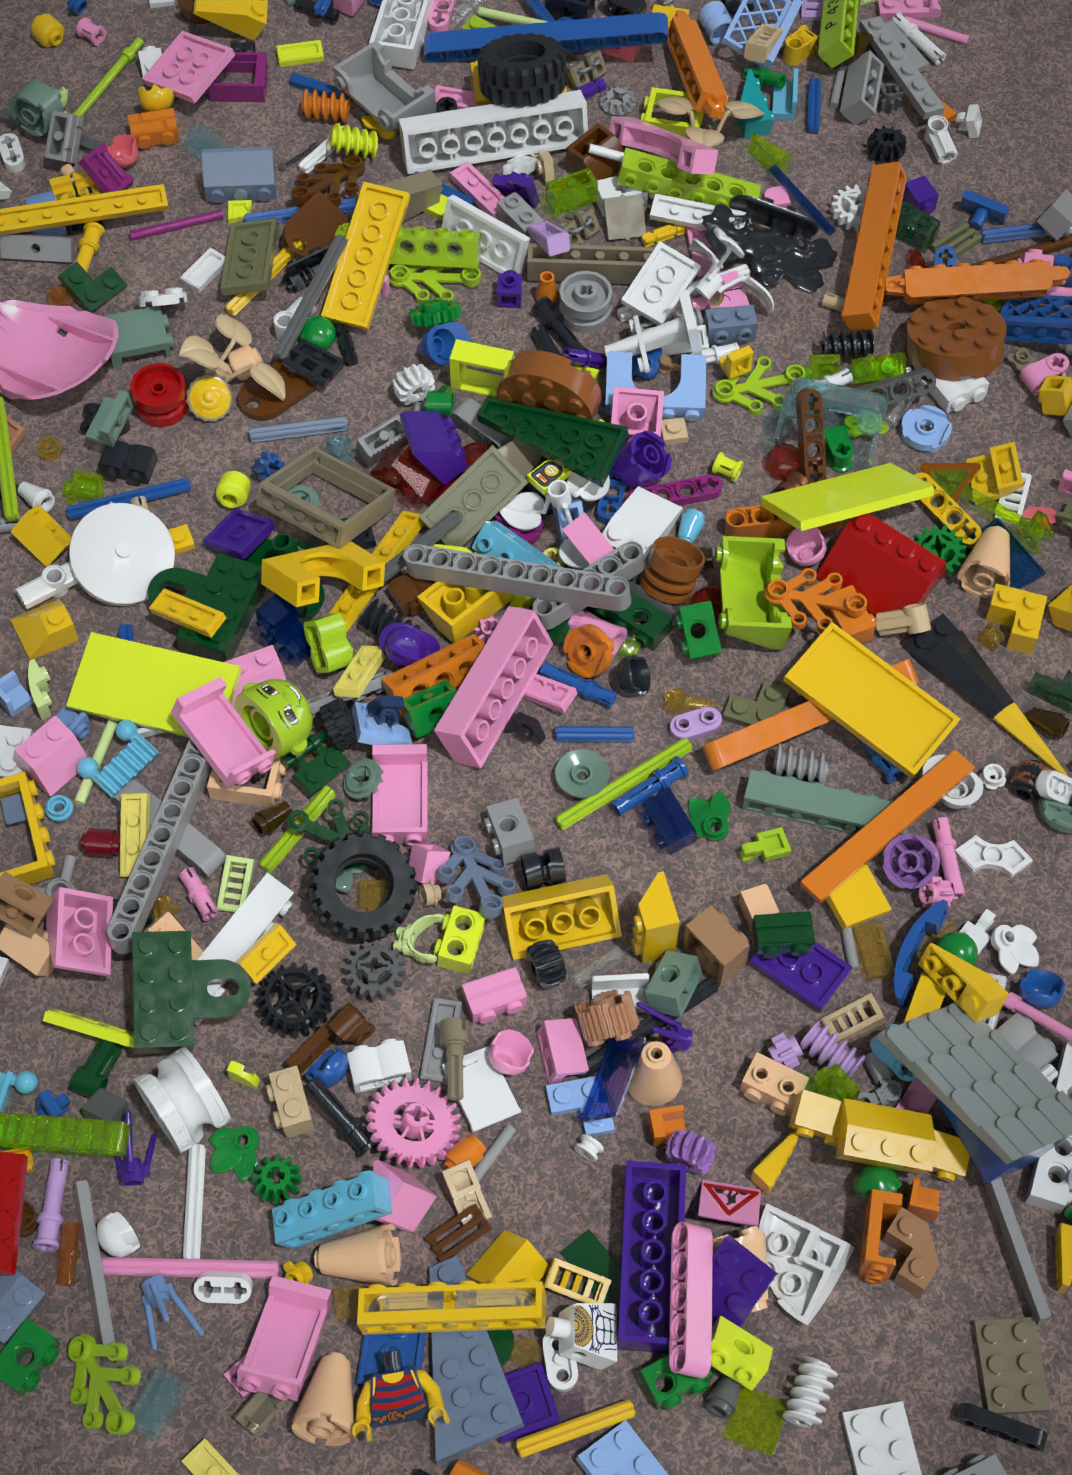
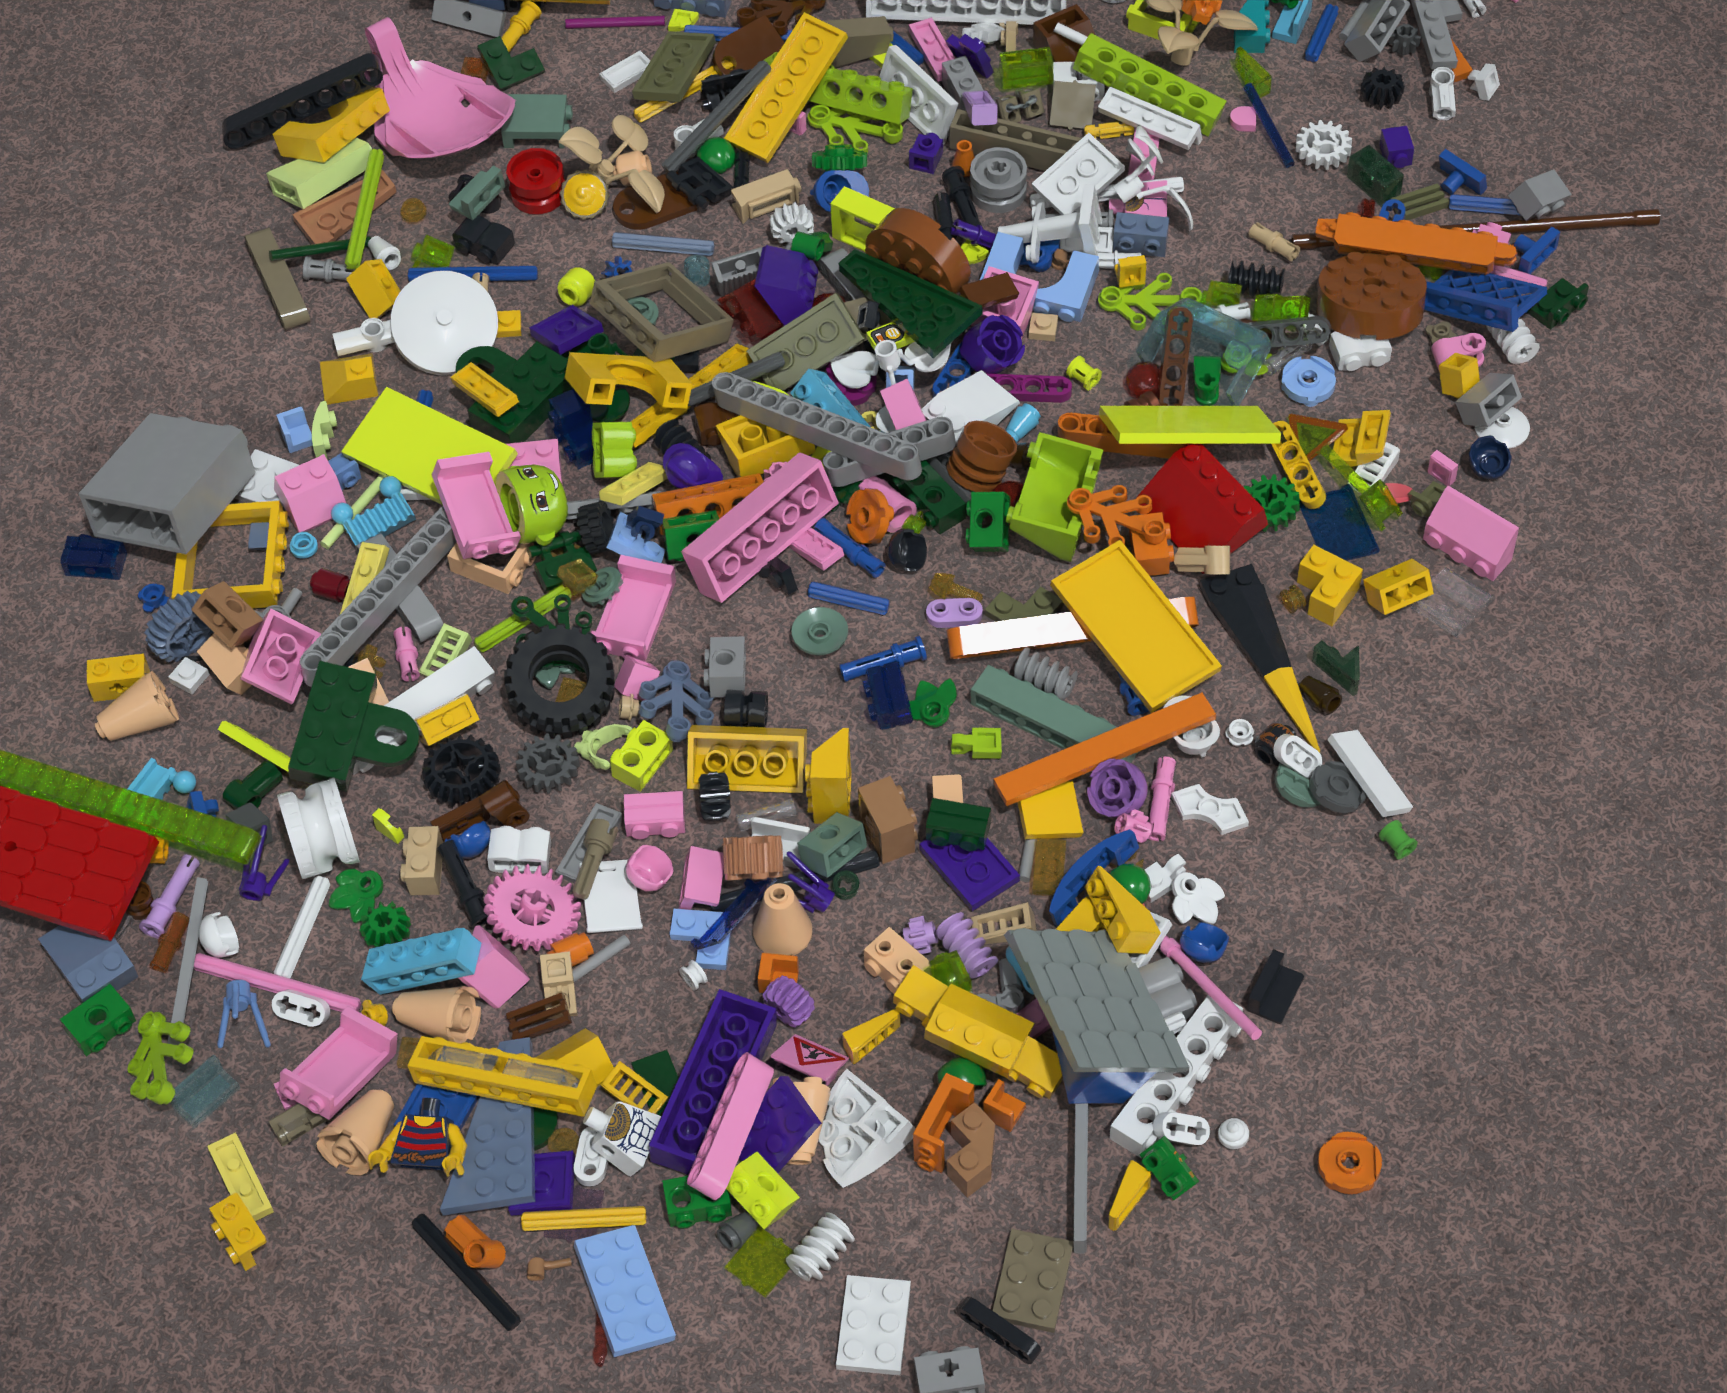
camera: 20 degrees right, 5 degrees down
white plate [138,287,188,307] -> none
dark brown cone [251,801,293,837] -> none
lime axle [555,738,692,830] -> none
bright pink arch [609,116,718,174] -> none
black plant [702,195,837,293] -> none
bright pink hair [786,527,827,567] -> none
orange brick [841,162,907,331] -> none
light nougat cone [957,526,1010,598] -> none
none -> clear yellow tile [557,559,598,597]
none -> tan window [731,169,801,224]
none -> clear green bush [832,870,860,900]
none -> black plate [857,301,880,334]
none -> reddish brown tile [959,272,1019,309]

